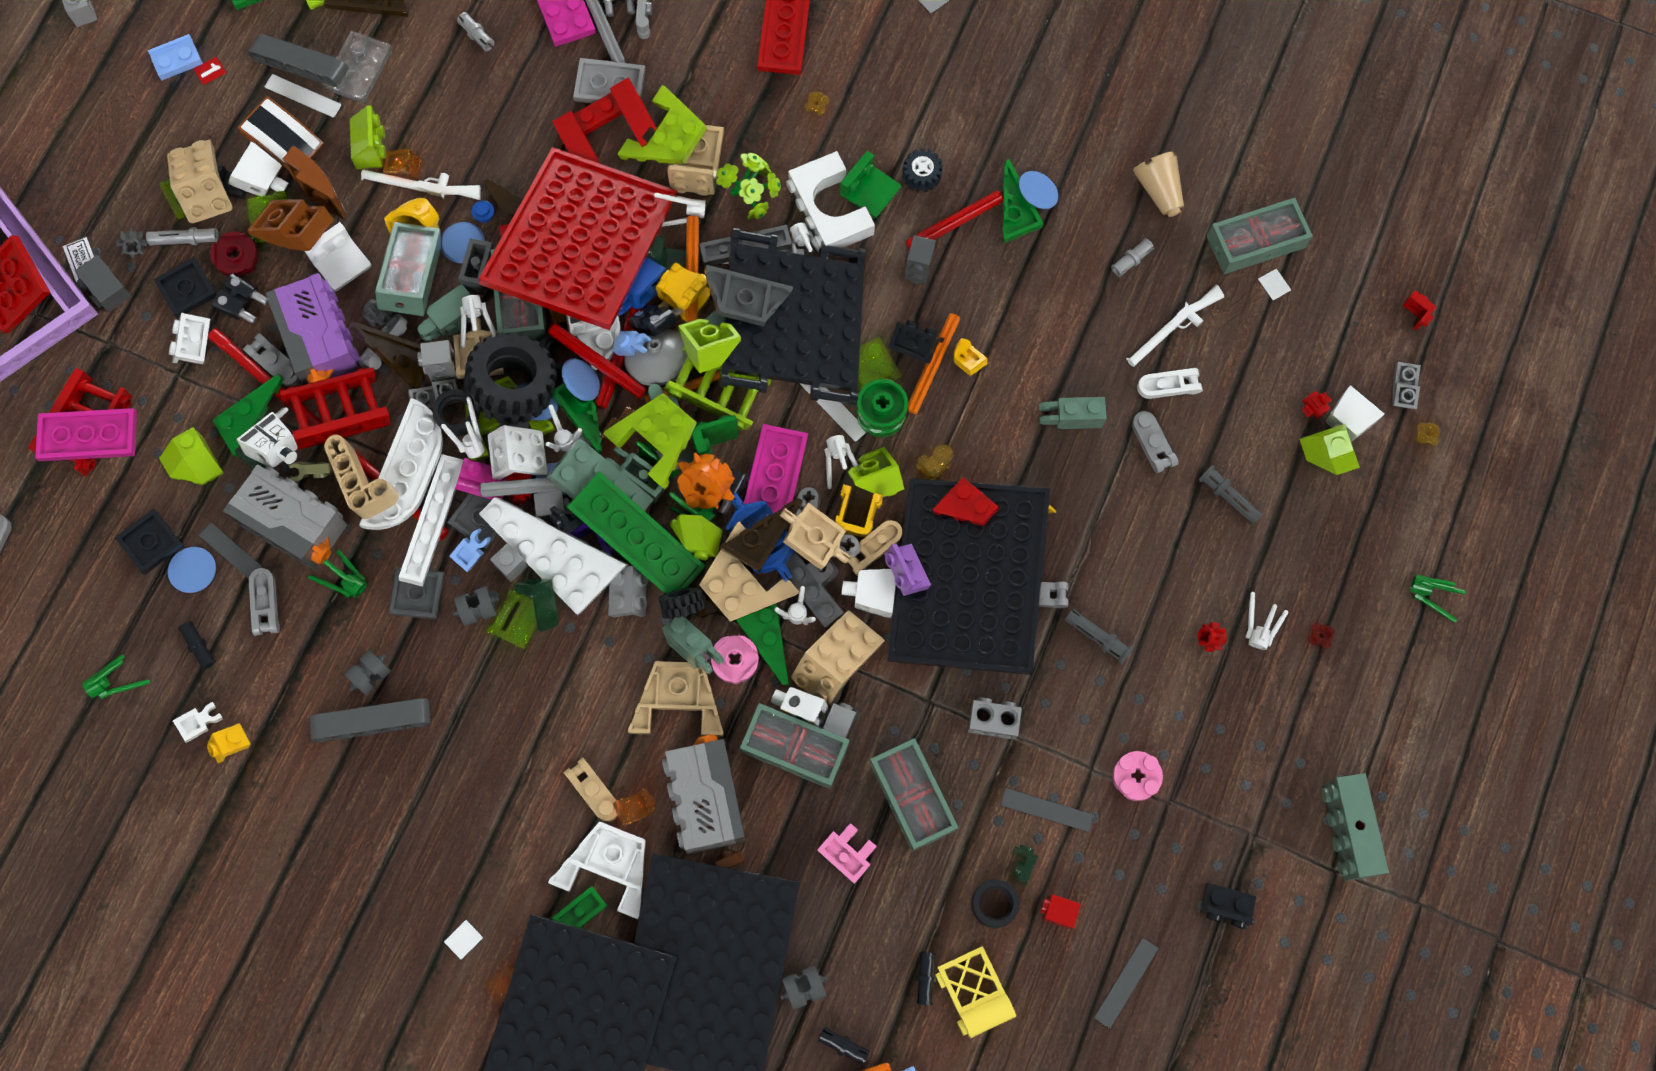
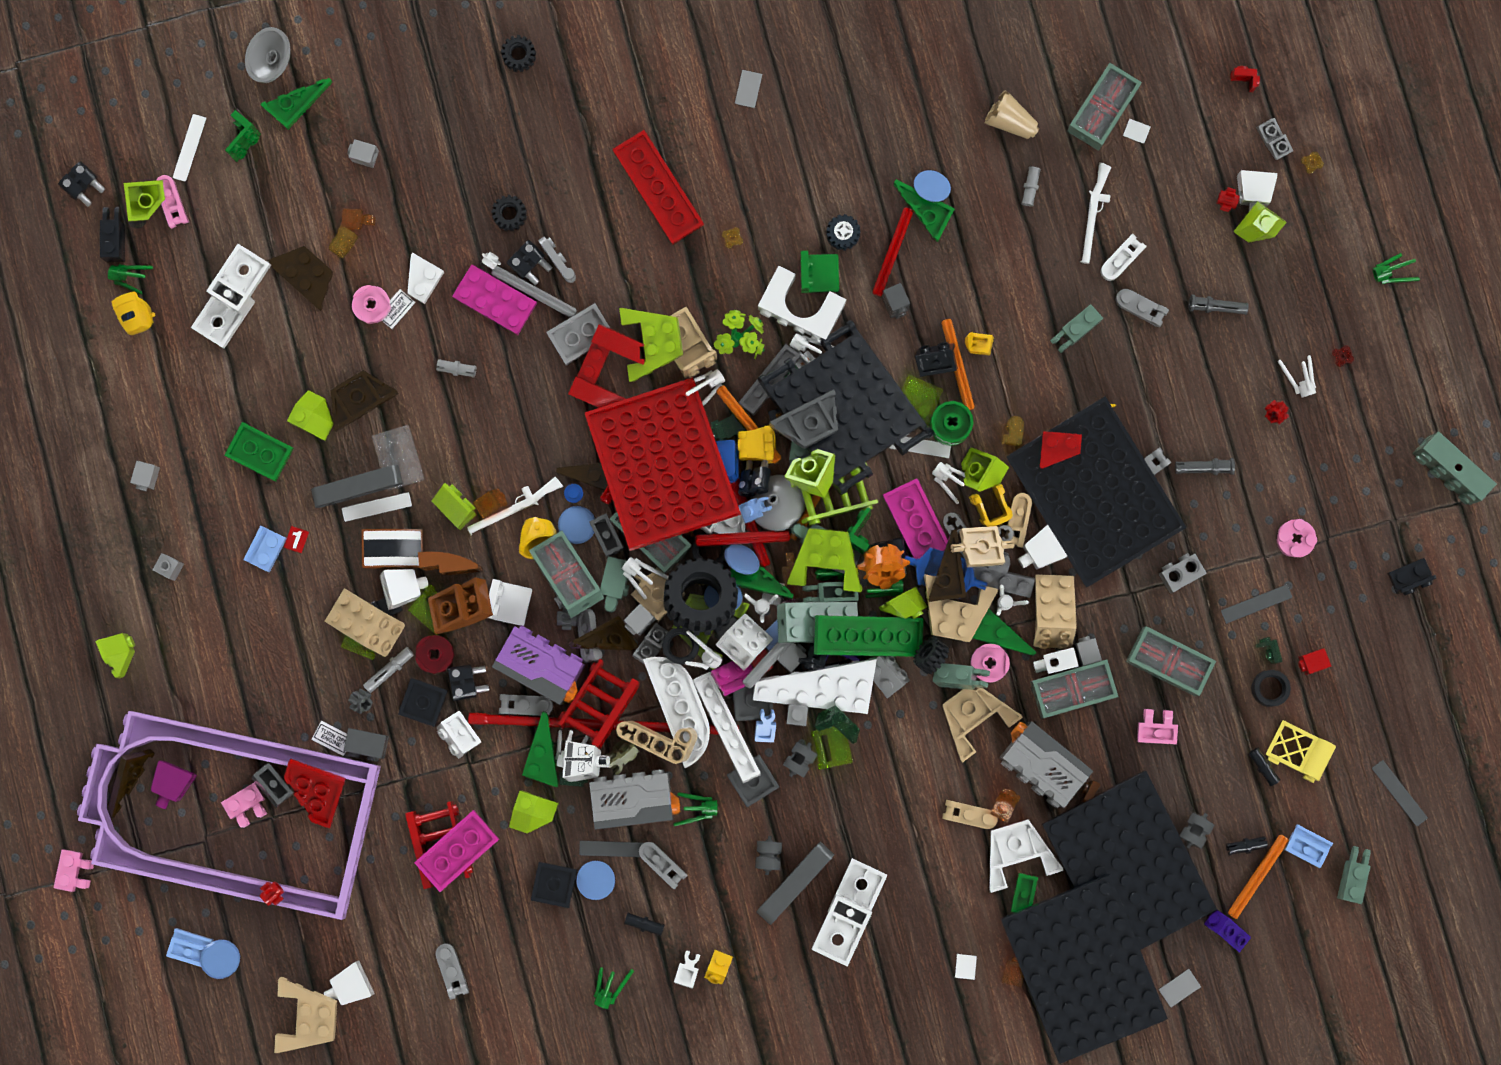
camera: 30 degrees left, 10 degrees up
medium lavender bracket [884,544,931,596] -> none
dark grey sticker [1095,938,1158,1028] -> none
none -> white bracket [812,858,887,967]

